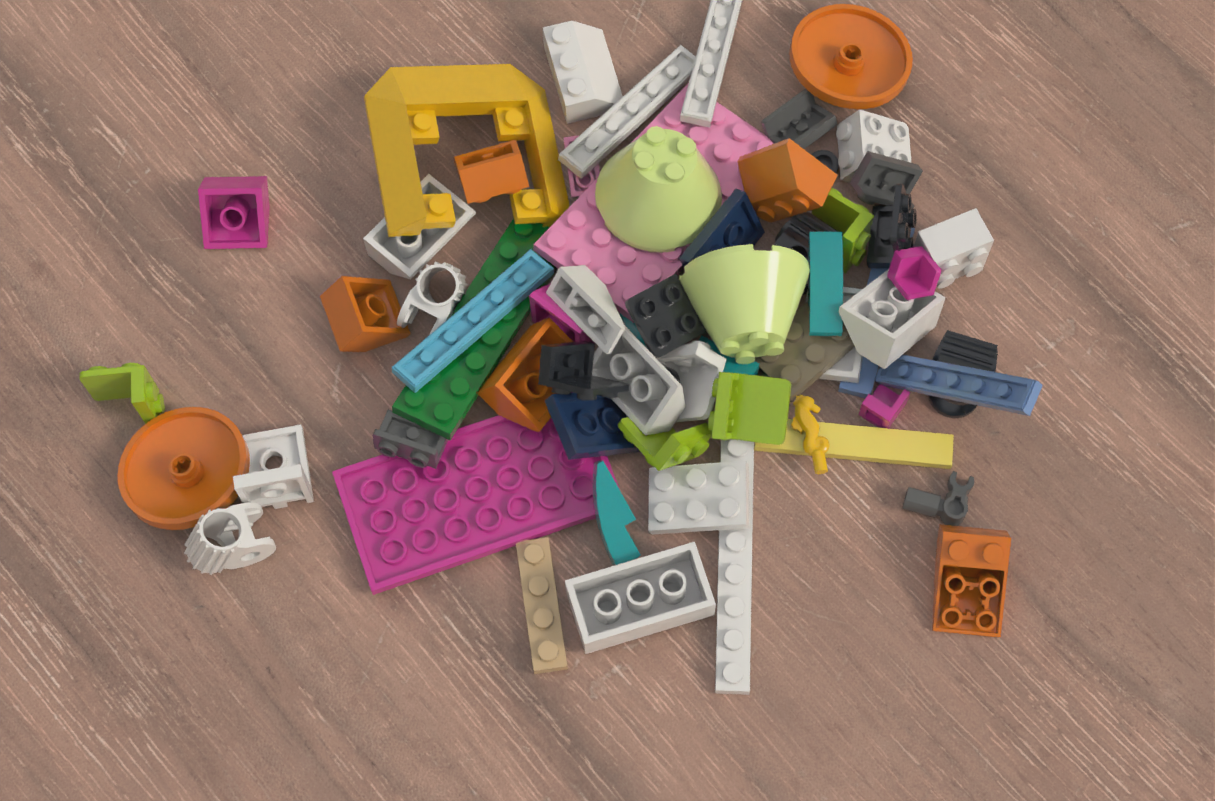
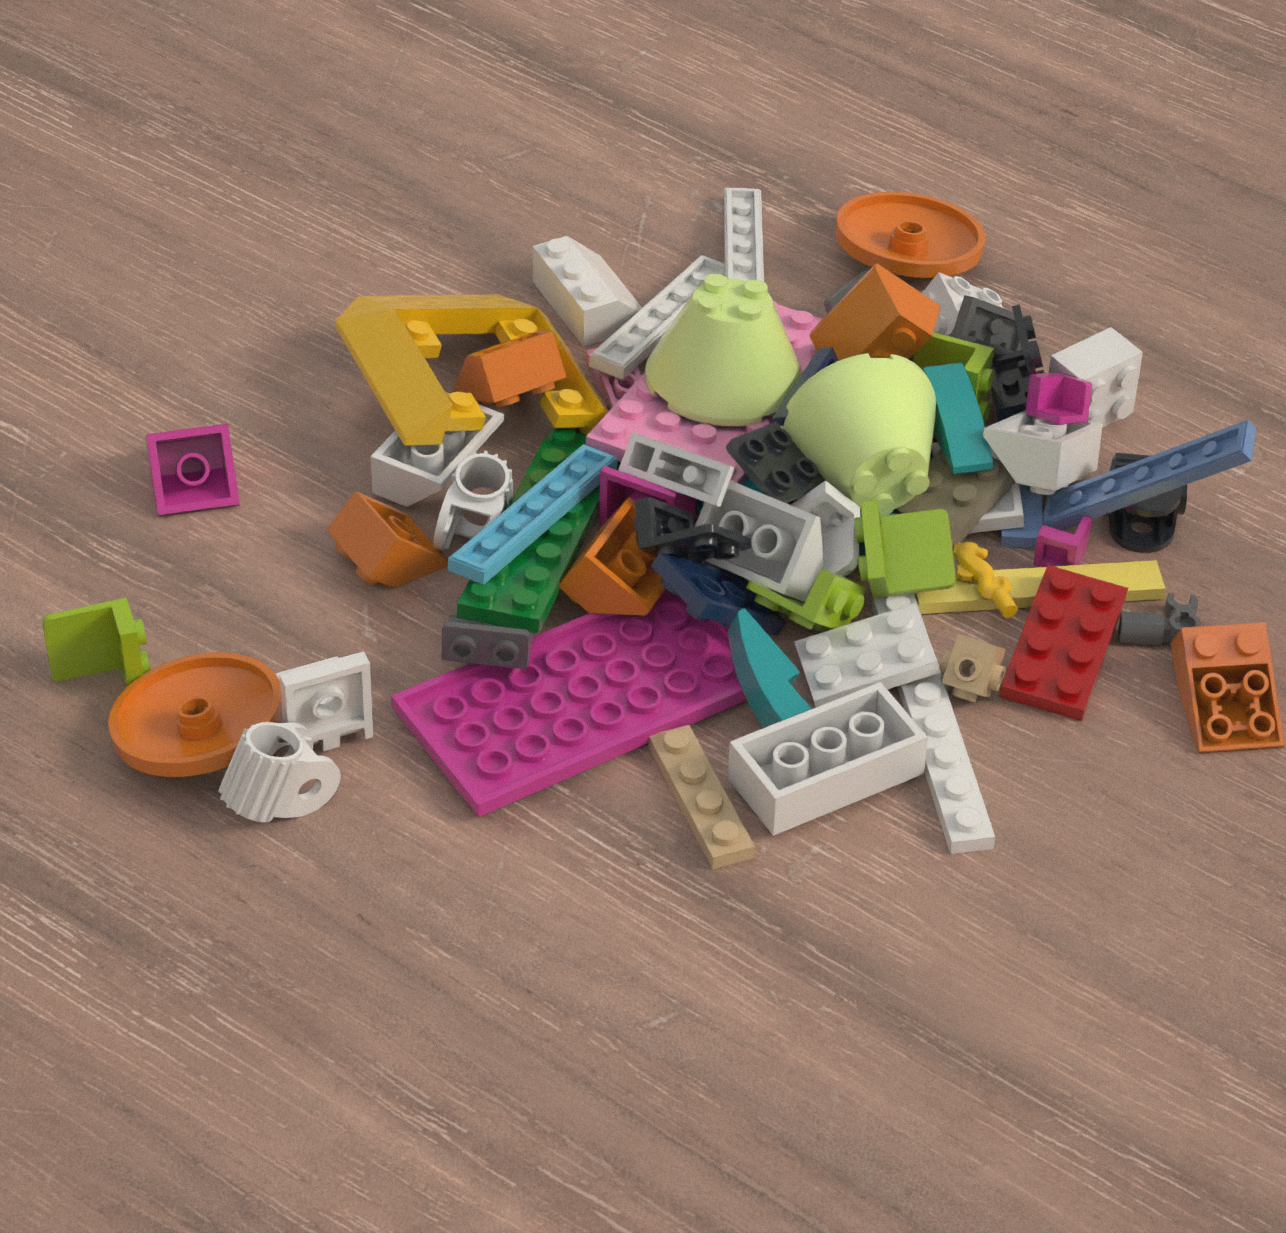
camera: 15 degrees left, 25 degrees down
none -> tan brick [940,634,1006,703]
none -> red plate [999,565,1128,721]

